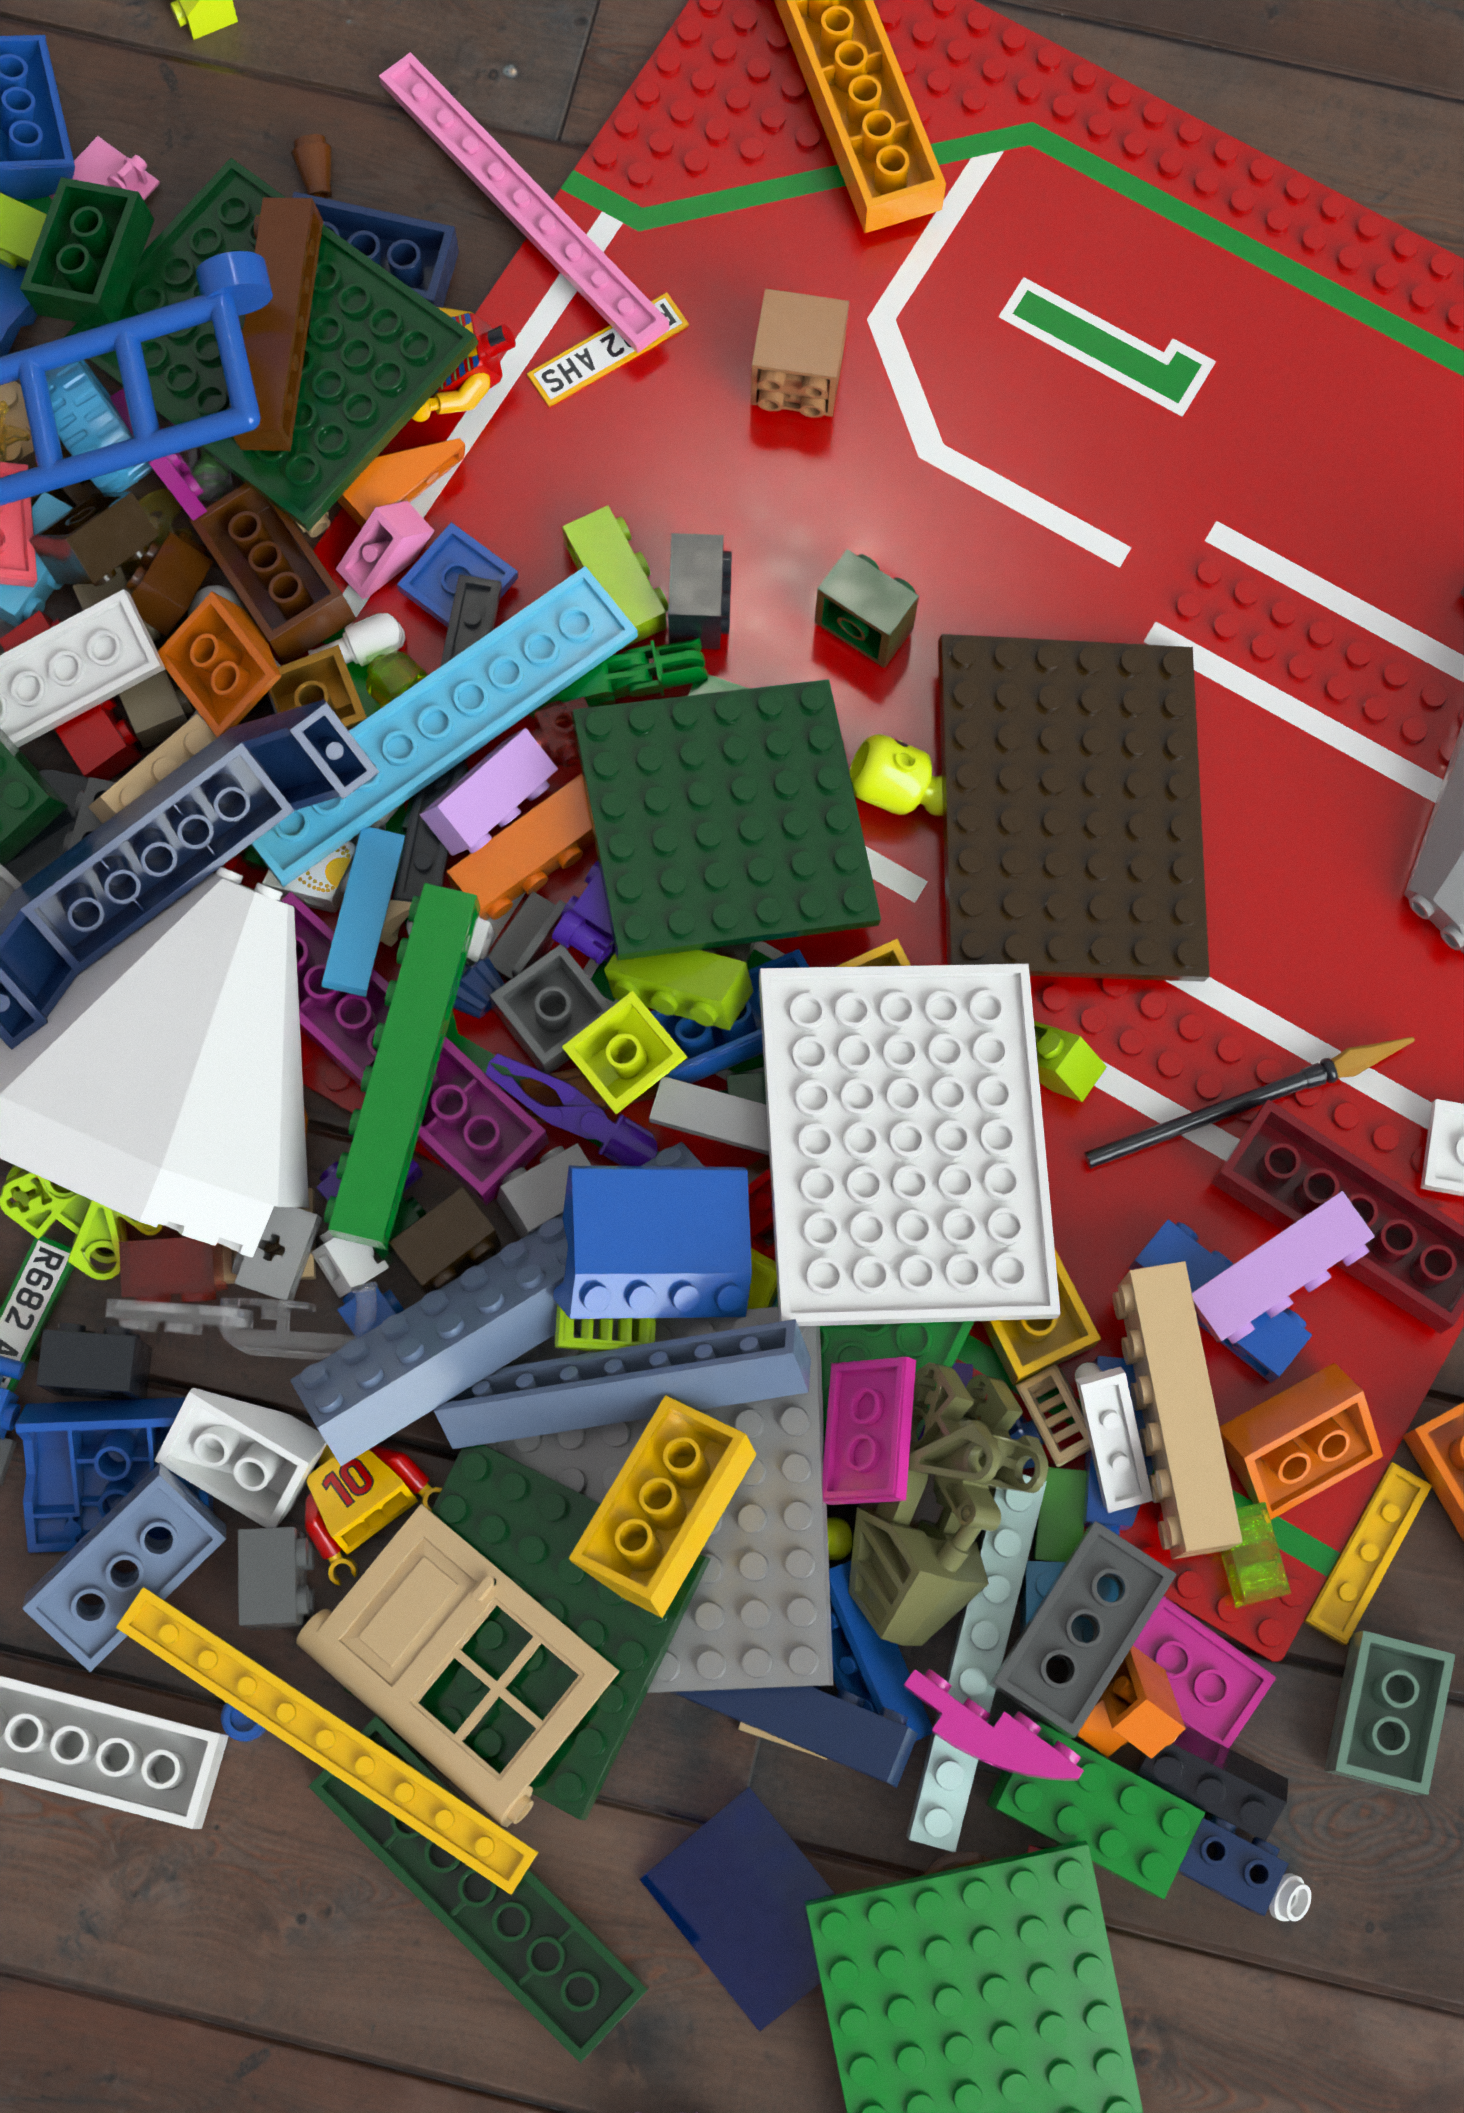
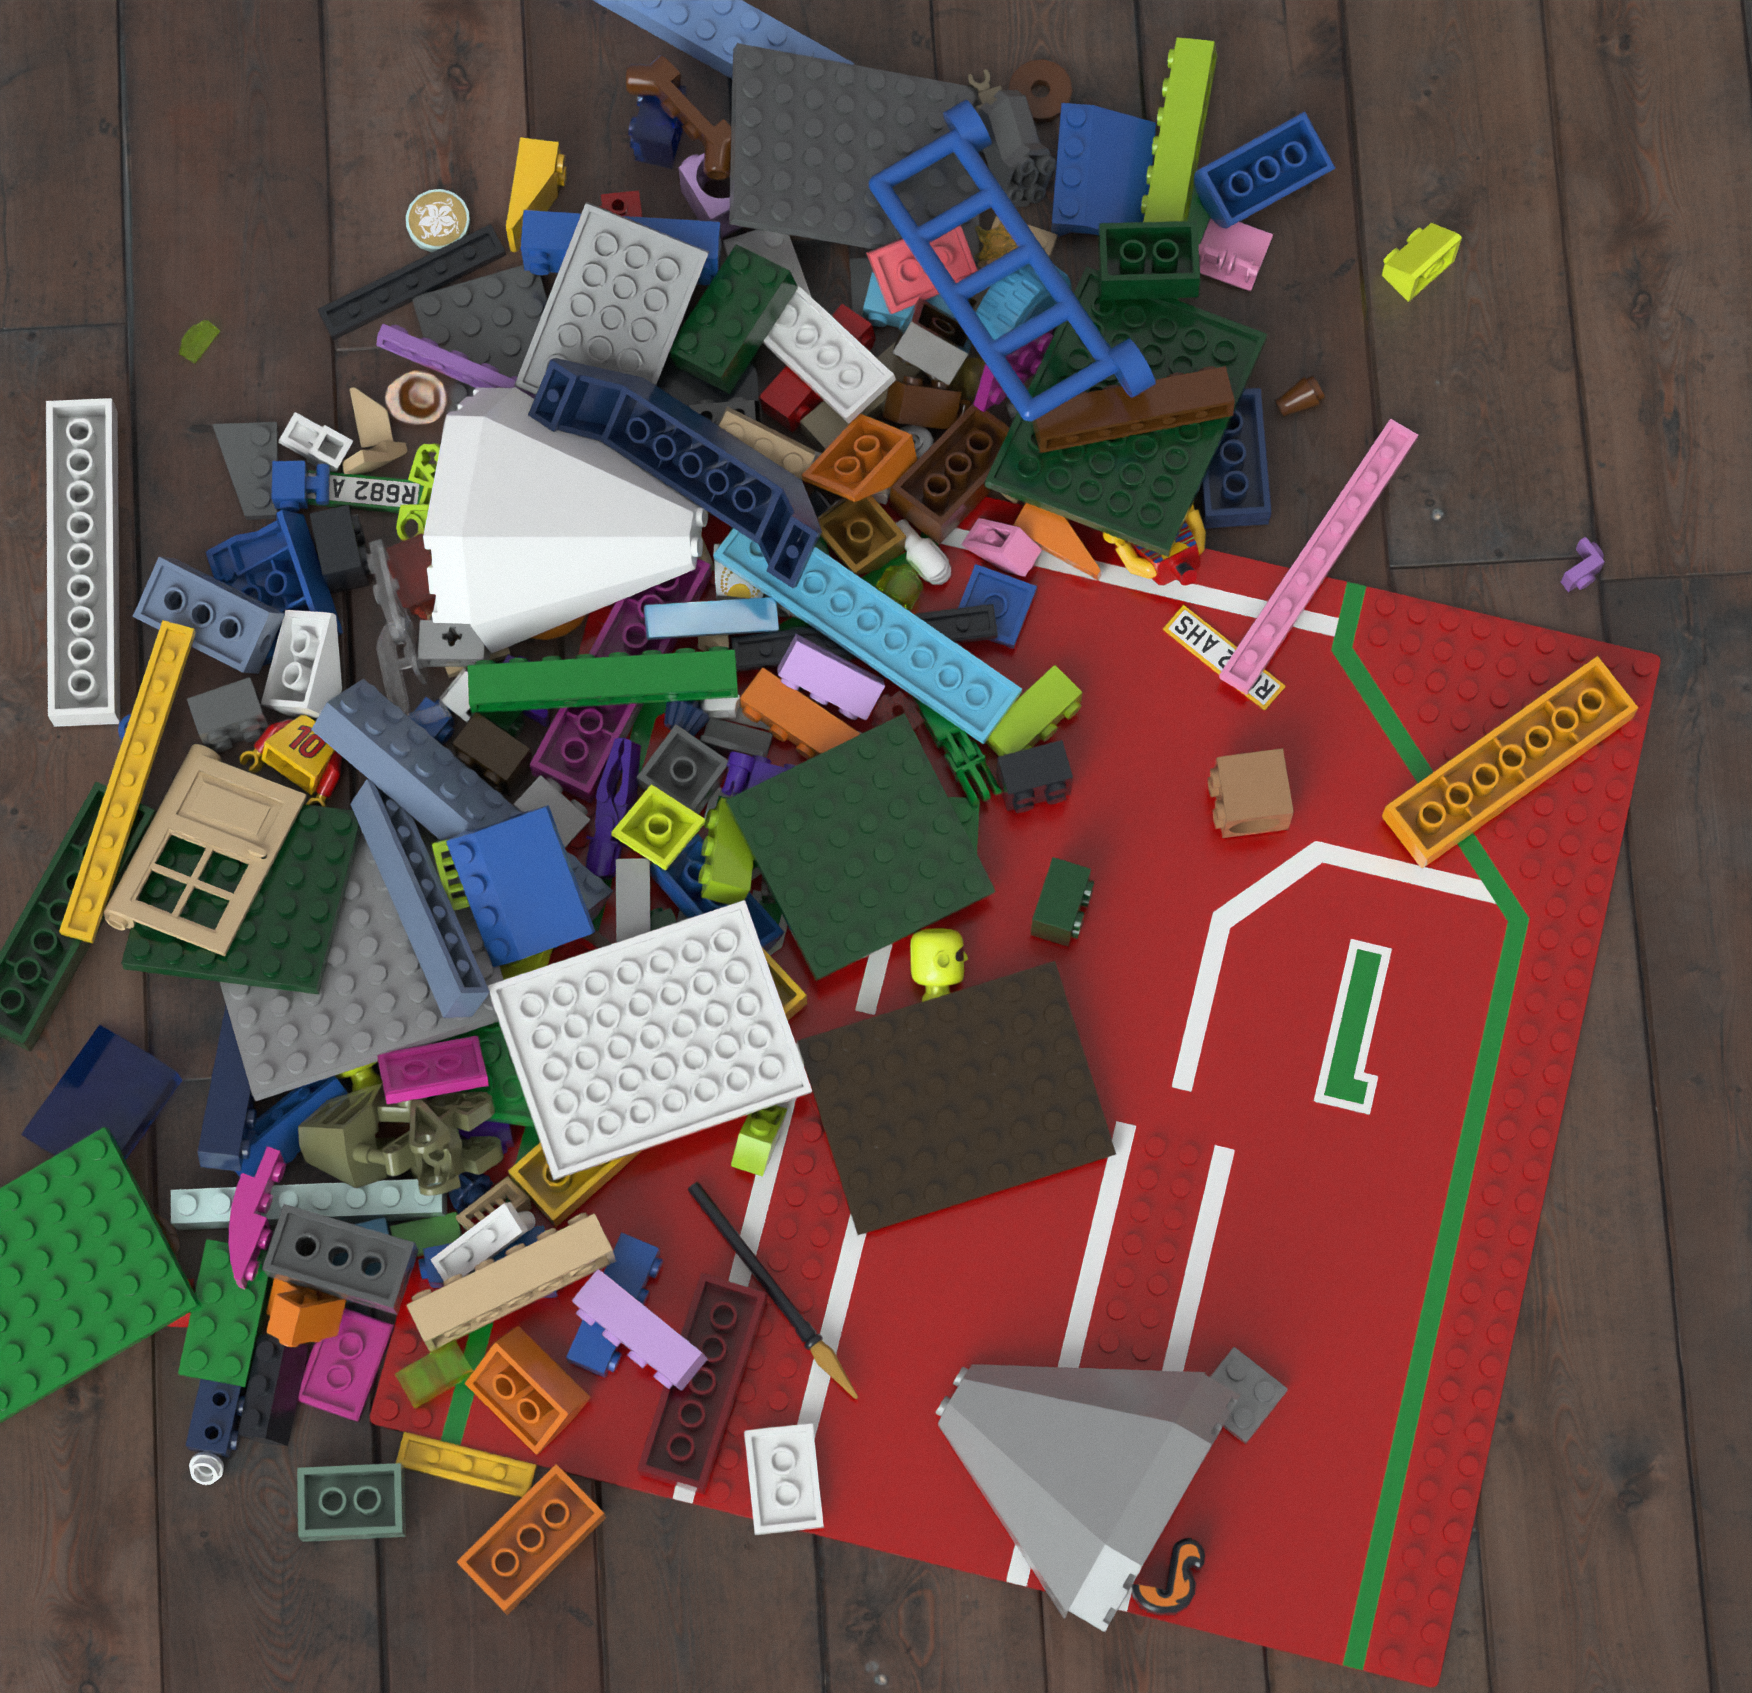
camera: 75 degrees right, 0 degrees up
yellow slope [569,1395,757,1618] -> none

